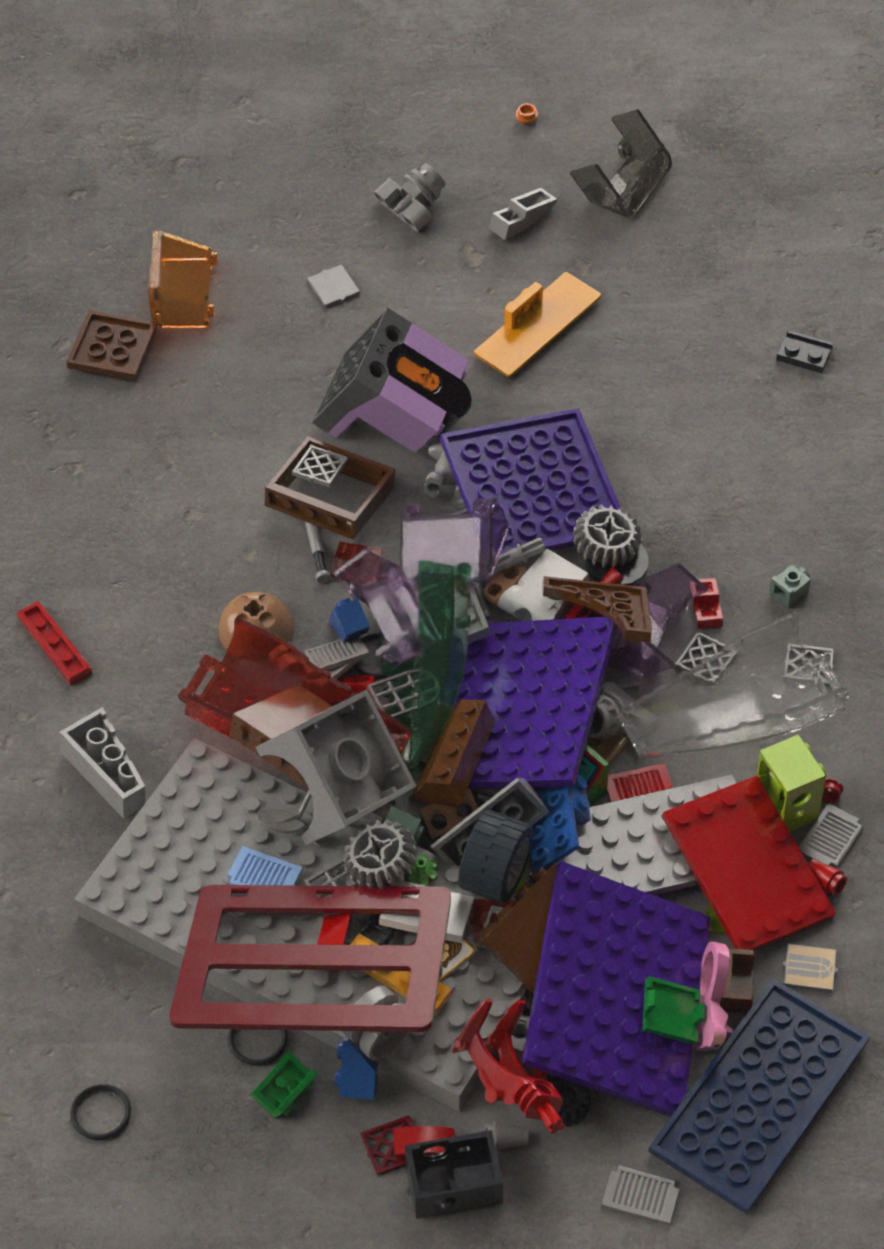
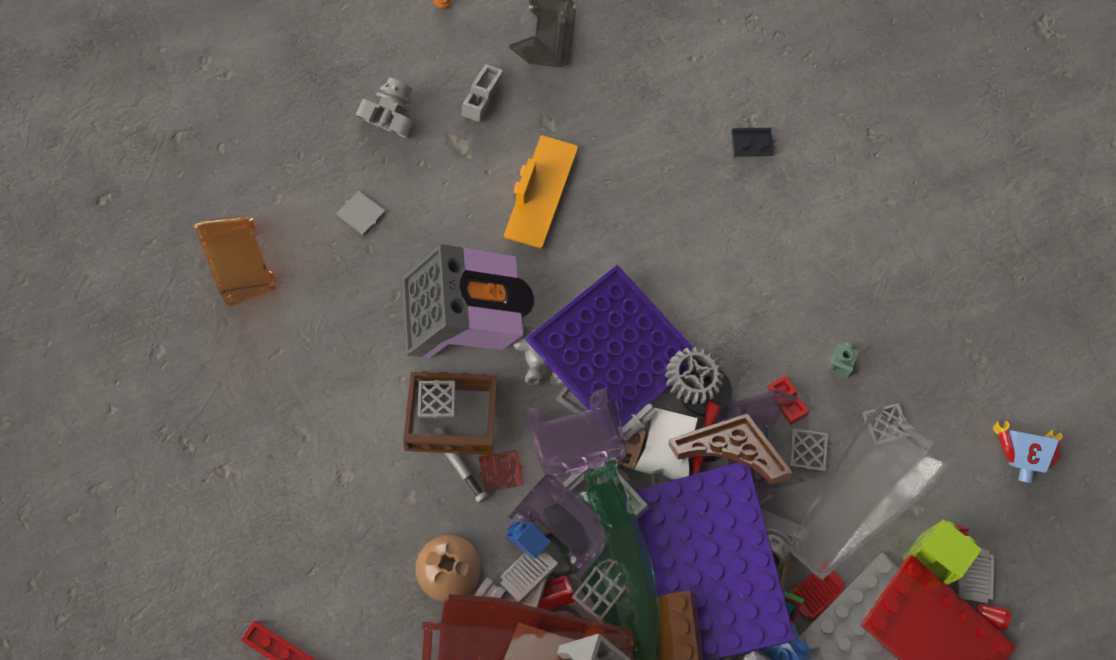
camera: 30 degrees left, 15 degrees up
reddish brown plate [66,310,158,381] -> none

